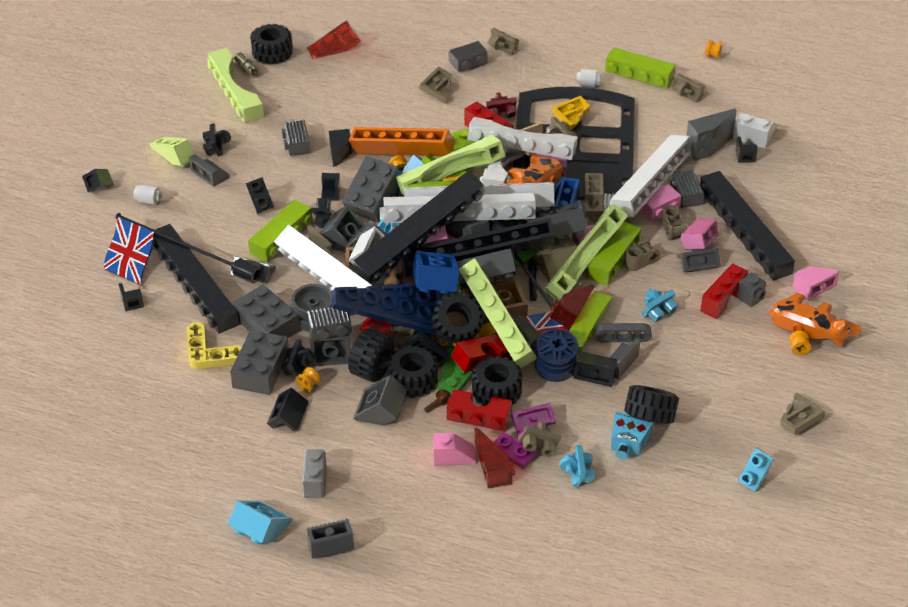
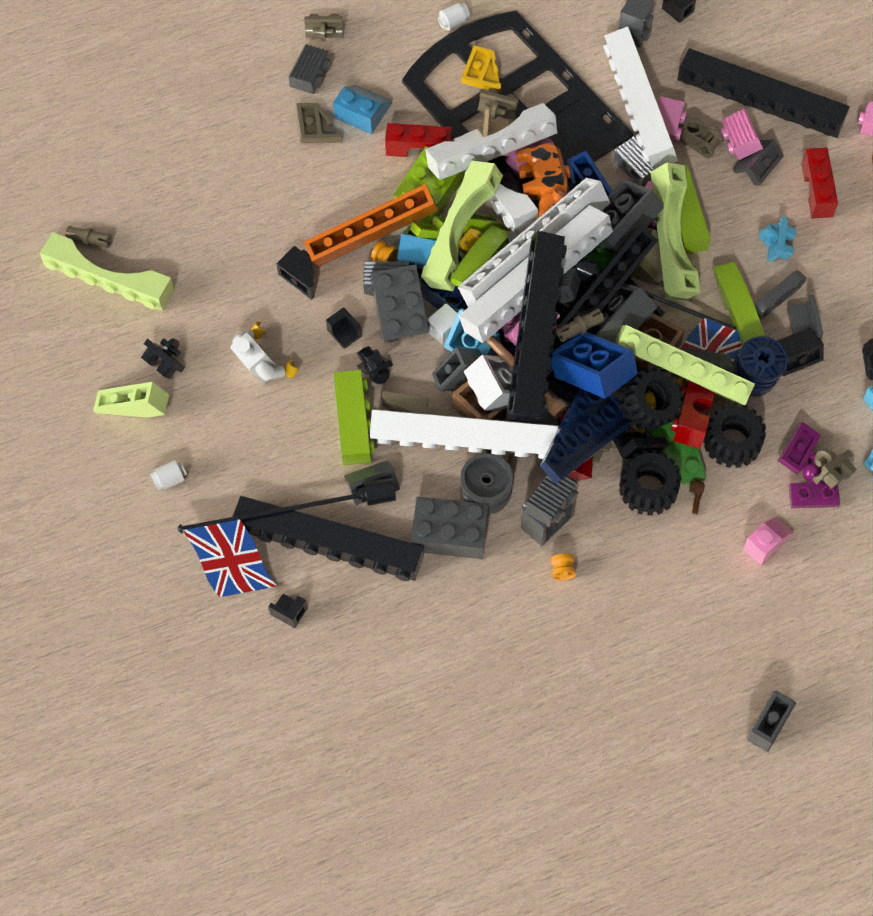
camera: 40 degrees left, 20 degrees up
black panel [82,169,114,192] -> none
light yellow beam [187,322,242,369] -> none
dark grey panel [189,154,229,187] -> none
medium azure slope [228,500,292,545] -> none
dark grey brick [230,330,289,395] -> none
black hips [245,177,275,214] -> none
black tyre [250,24,293,64] -> none
black panel [267,387,308,432] -> none
dark grey brick [281,119,310,156] -> none
black hips [281,339,315,377] -> none
light grey brick [302,449,327,498] -> none
clear red slope [307,20,361,59] -> none
dark grey slope [320,205,365,253] -> none
black tyre [348,328,395,383] -> none
dark grey slope [353,375,407,426] -> none
red arch [447,389,512,432] -> none
clear red slope [474,428,515,489] -> none
dark red hips [486,92,517,118] -> none
clear red slope [550,284,595,329] -> none
dark tan slope [585,173,604,226] -> none
dark tan piece [624,240,661,271] -> none
dark grey brick [670,170,704,207] -> none
dark grey brick [737,272,766,307] -> none
none -> white torso [230,321,300,385]
none -> dark azure slope [333,85,392,134]
none -> dark tan pin [556,308,604,342]

